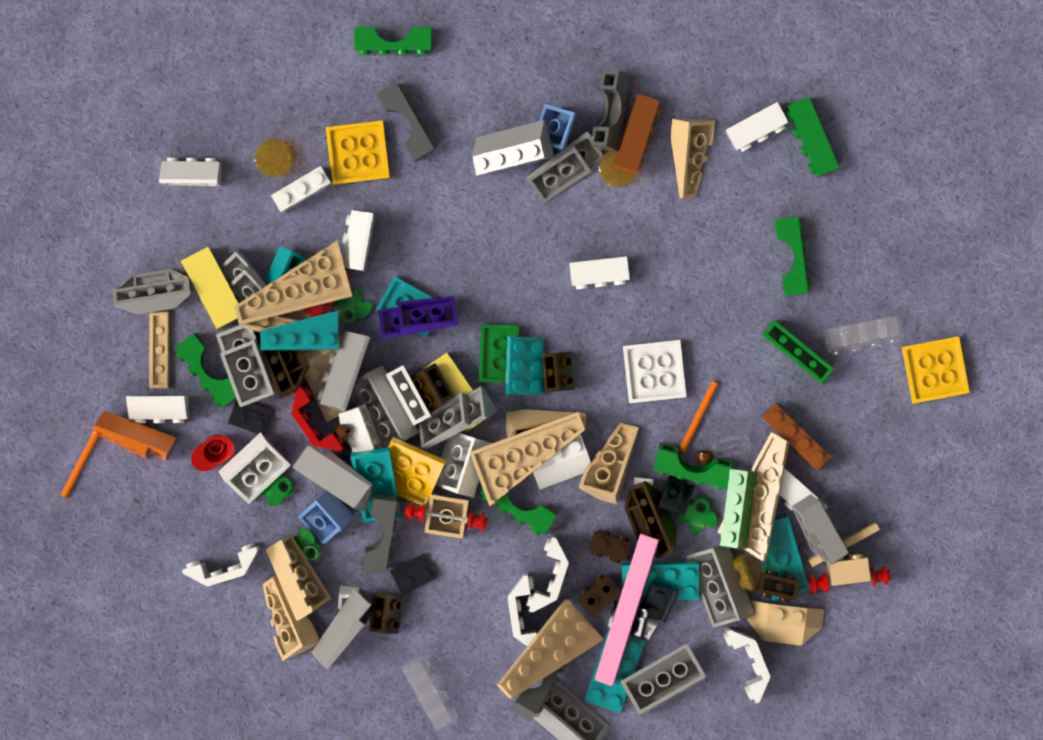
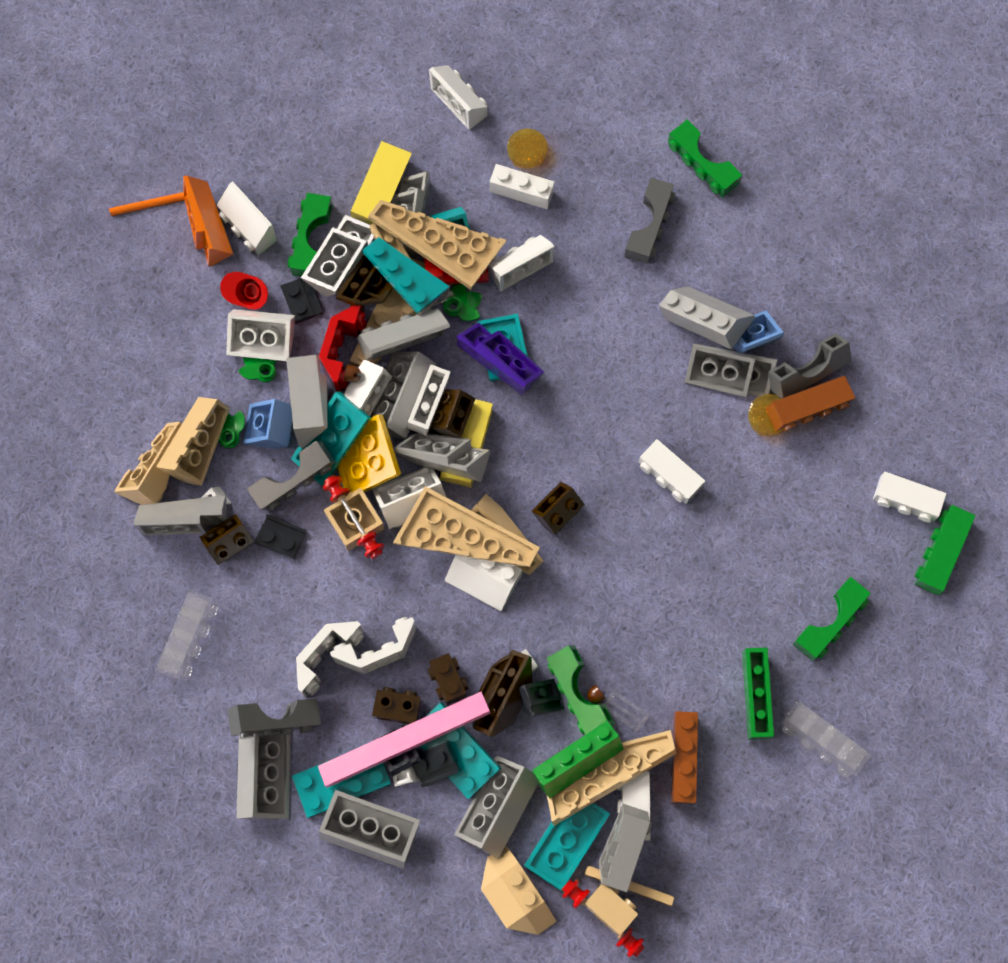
camera: 45 degrees right, 15 degrees down
light grey wedge [113,269,191,315] -> none
tan tile [149,312,170,388] -> none
white slope [182,543,261,587] -> none
yellow plate [326,120,390,185] -> none
green plate [479,324,519,383] -> none
green arch [480,489,557,536] -> none
tan wing [497,599,604,698] -> none
teal plate [505,336,545,395] -> none
tan wedge [579,423,639,505] -> none
white plate [623,340,686,403] -> none
tan wedge [671,118,715,199] -> none
green plate [678,497,717,535] -> none
orange bar [679,381,719,453] -> none
white slope [723,627,770,703] -> none
clear yellow tile [733,553,757,592] -> none
dark brown brick [756,569,800,603] -> none
yellow plate [901,336,970,404] -> none

